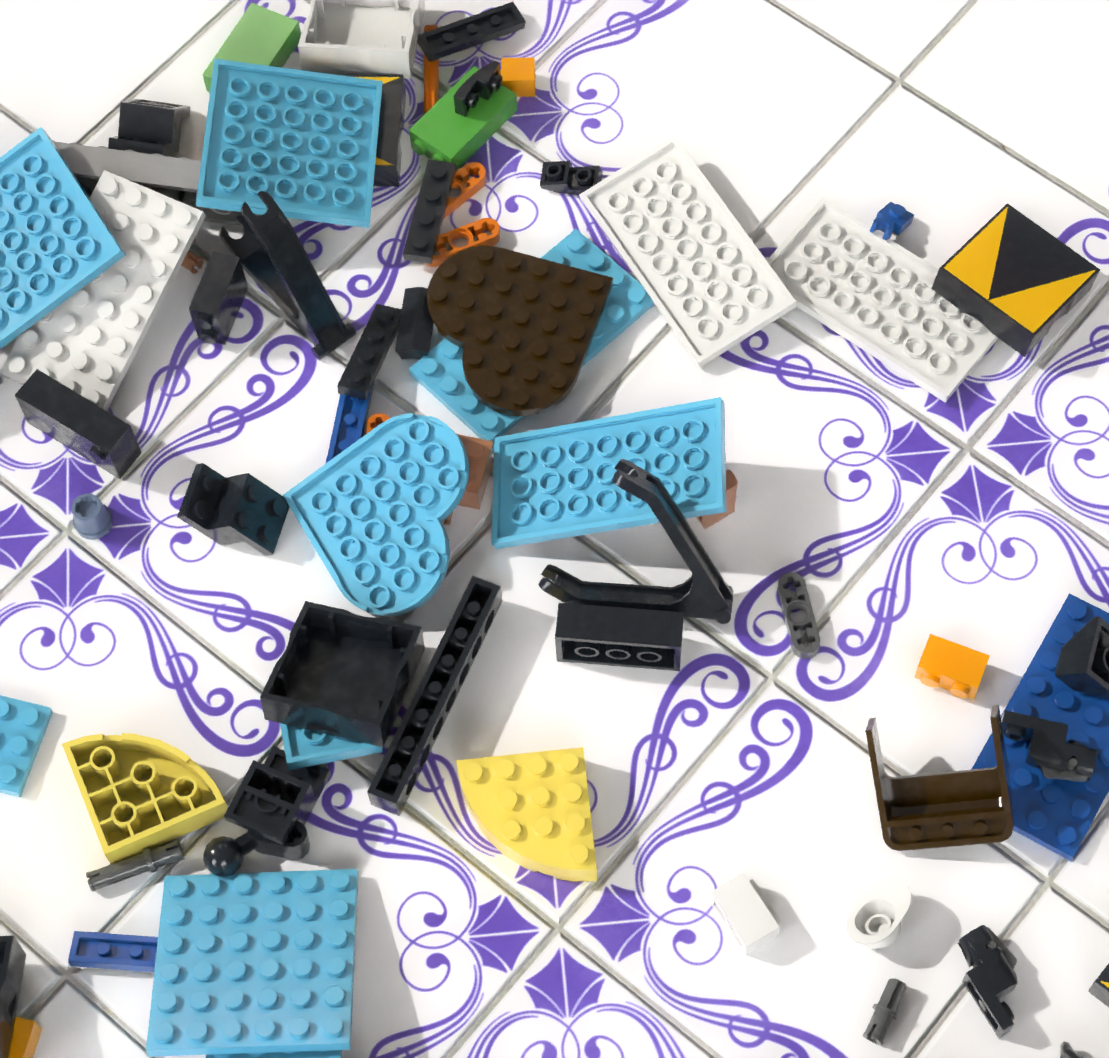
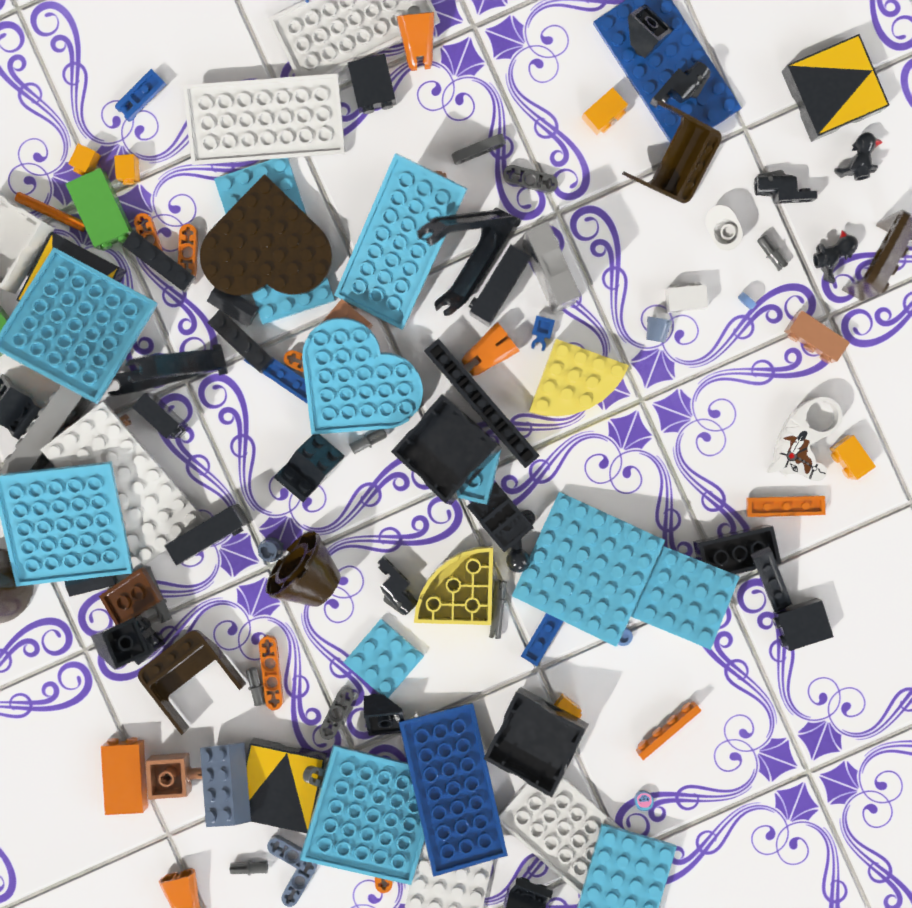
camera: 70 degrees left, 25 degrees up
black plate [417,1,526,62] -> none
black slope [453,61,503,117] -> none
black slope [540,161,603,195] -> none
none -> light orange brick [114,154,140,185]
none -> blue plate [115,69,167,122]
none -> dark brown cone [266,531,341,607]
none -> black brick [347,54,397,114]
none -> dark grey axle [349,429,387,455]
none -> black plate [377,556,418,616]
none -> orange piece [396,12,434,71]
none -> dark grey beam [451,134,506,165]
none -> orange piece [461,322,520,376]
none -> light grey tile [522,221,581,314]
none -> blue plate [531,315,555,351]
none -> sand blue piece [646,316,672,343]
none -> medium blue tile [738,292,757,310]

